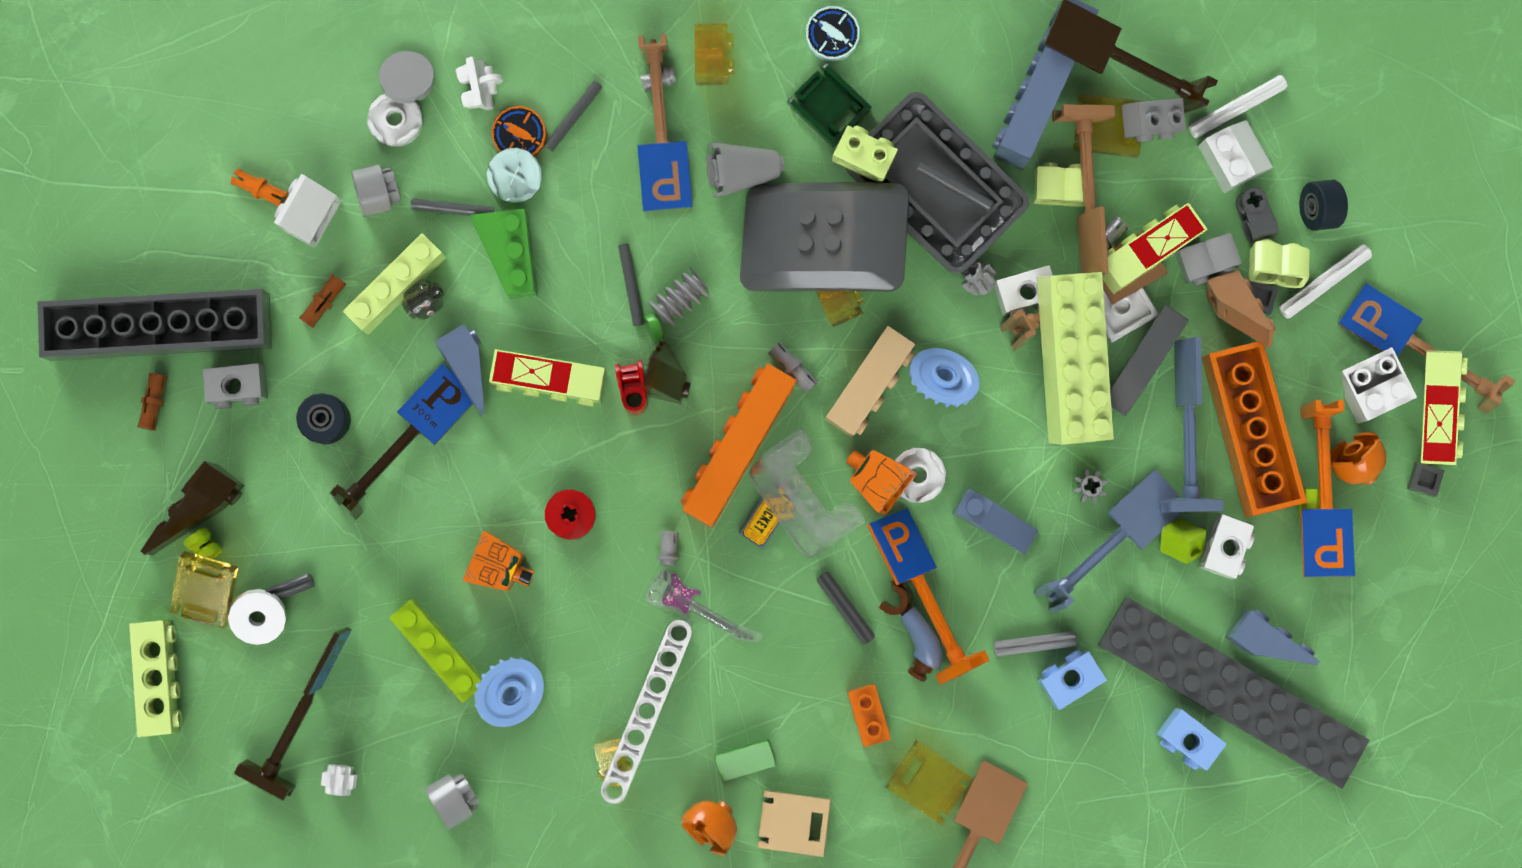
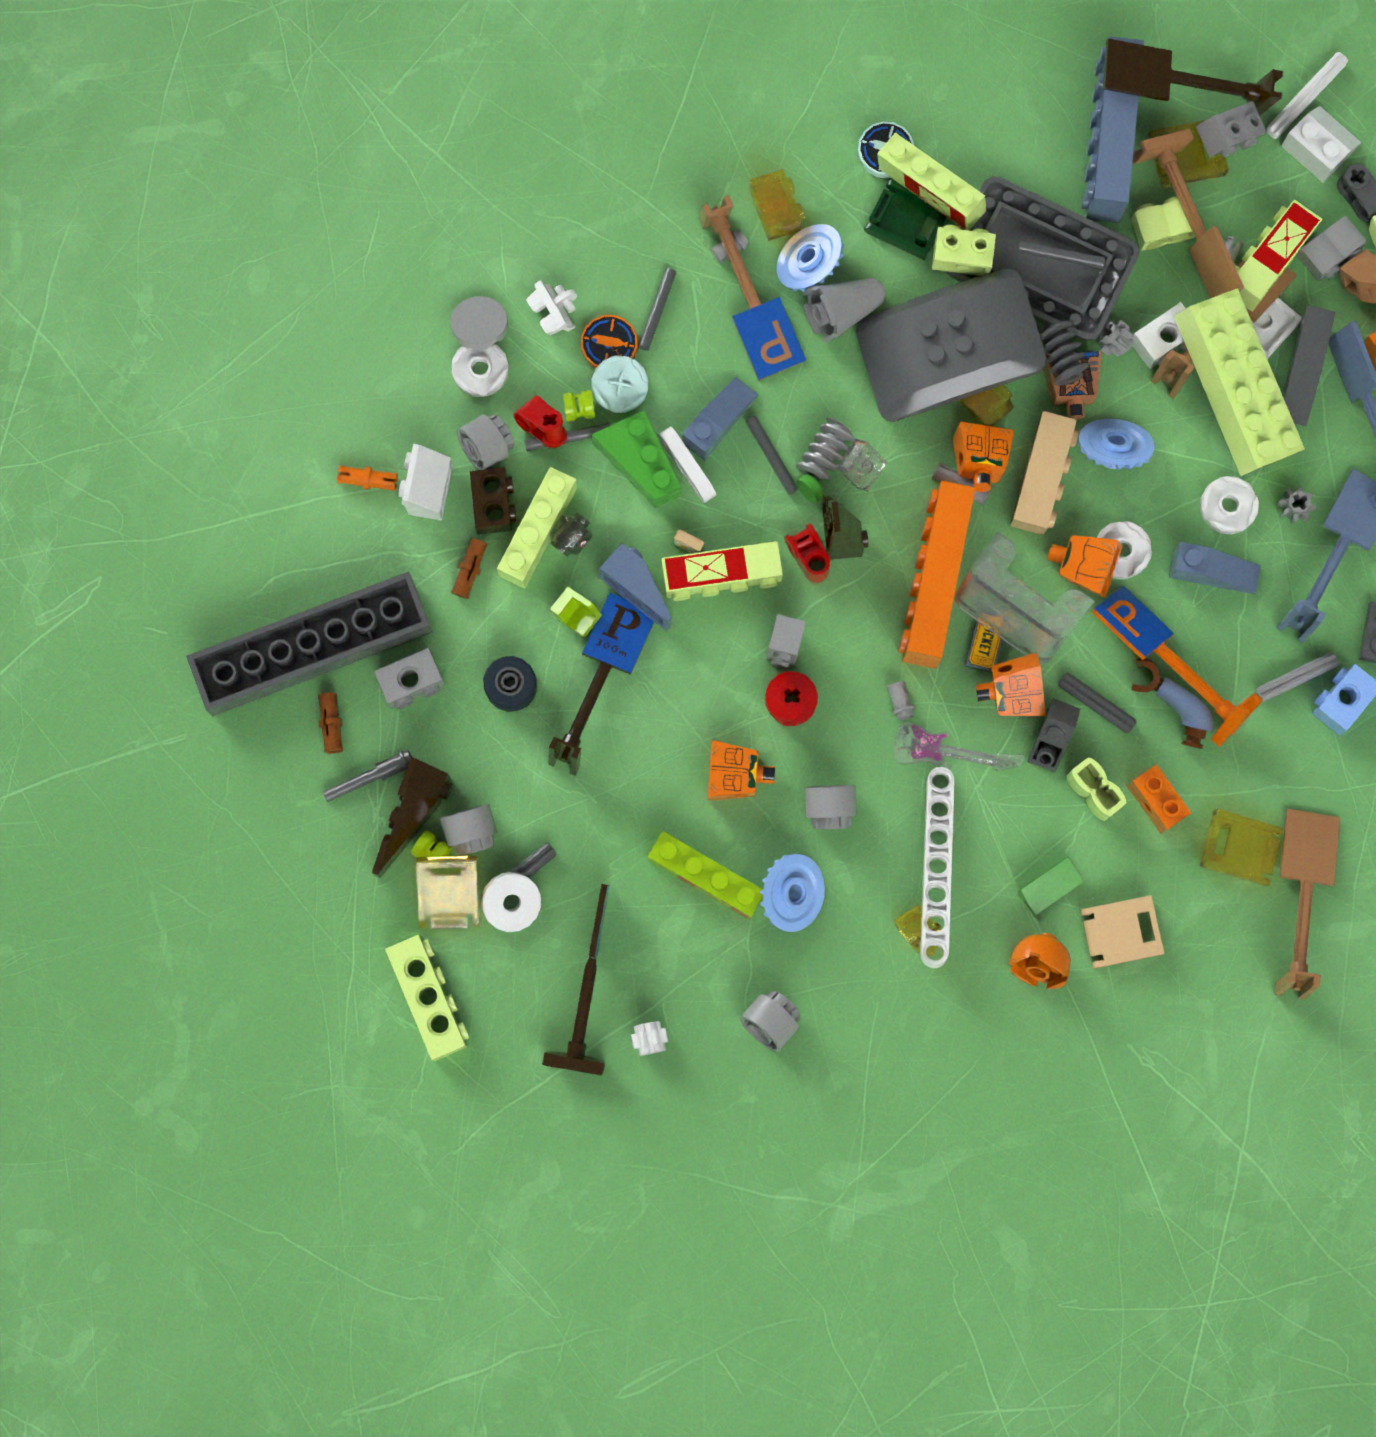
camera: 15 degrees left, 5 degrees down
none -> dark grey pin [323,749,412,802]
none -> light grey piece [440,804,497,856]
none -> dark brown brick [470,467,517,535]
none -> red piece [513,395,568,448]
none -> lime panel [550,587,602,637]
none -> lime wheel [563,390,595,422]
none -> white beam [658,427,716,503]
none -> tan tile [674,529,704,554]
none -> sand blue slope [682,377,758,461]
none -> light grey brick [766,614,806,669]
none -> light blue gear [776,224,844,292]
none -> light grey piece [805,785,857,829]
none -> clear piece [836,439,888,492]
none -> yellowish green brick [877,133,986,231]
none -> orange torso [952,422,1014,492]
none -> orange torso [976,653,1046,716]
none -> dark grey slope [1027,698,1080,773]
none -> dark grey piece [1038,320,1089,386]
none -> nougat torso [1043,351,1101,420]
none -> yellowish green brick [1067,757,1127,821]
none -> white tile [1200,476,1259,535]

